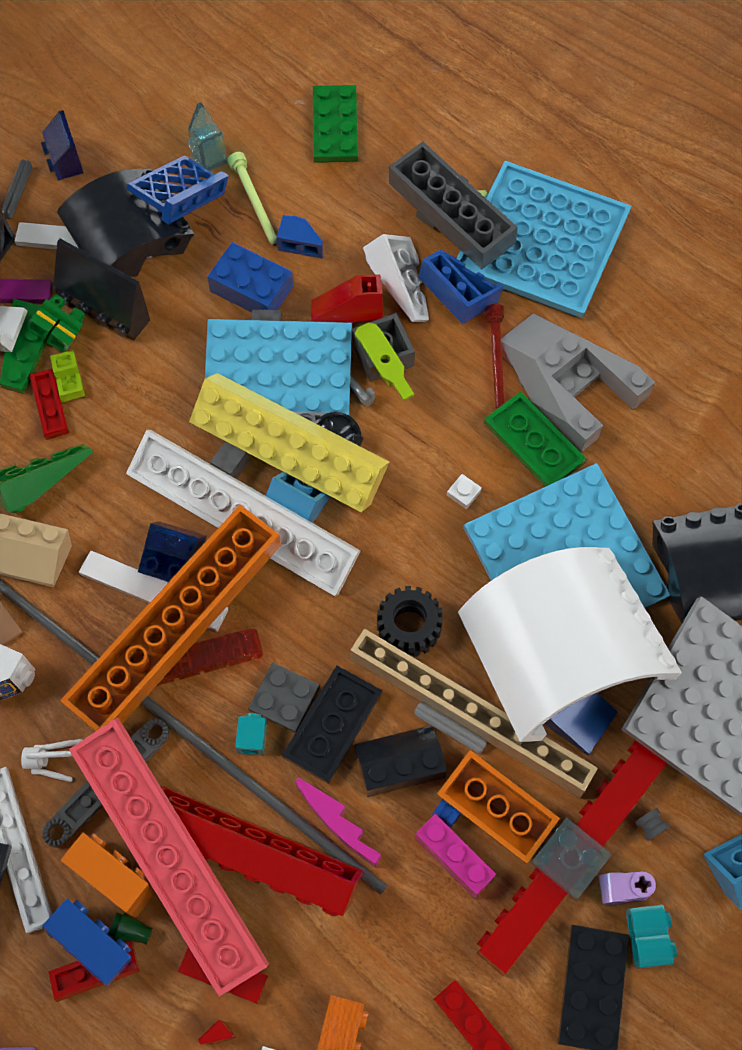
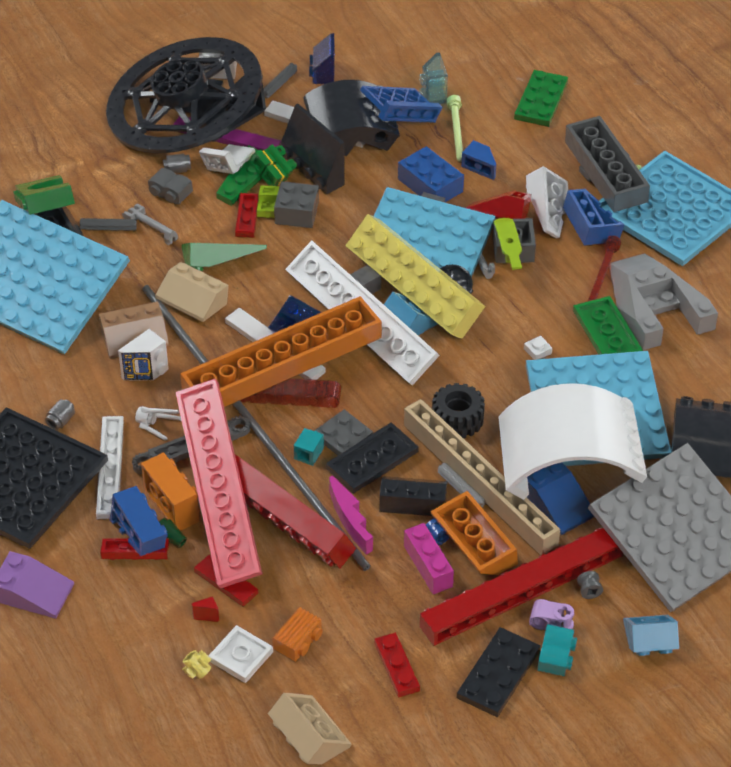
camera: 20 degrees right, 20 degrees down
clear light blue plate [531,818,612,900] -> none
none -> dark grey brick [274,181,319,228]

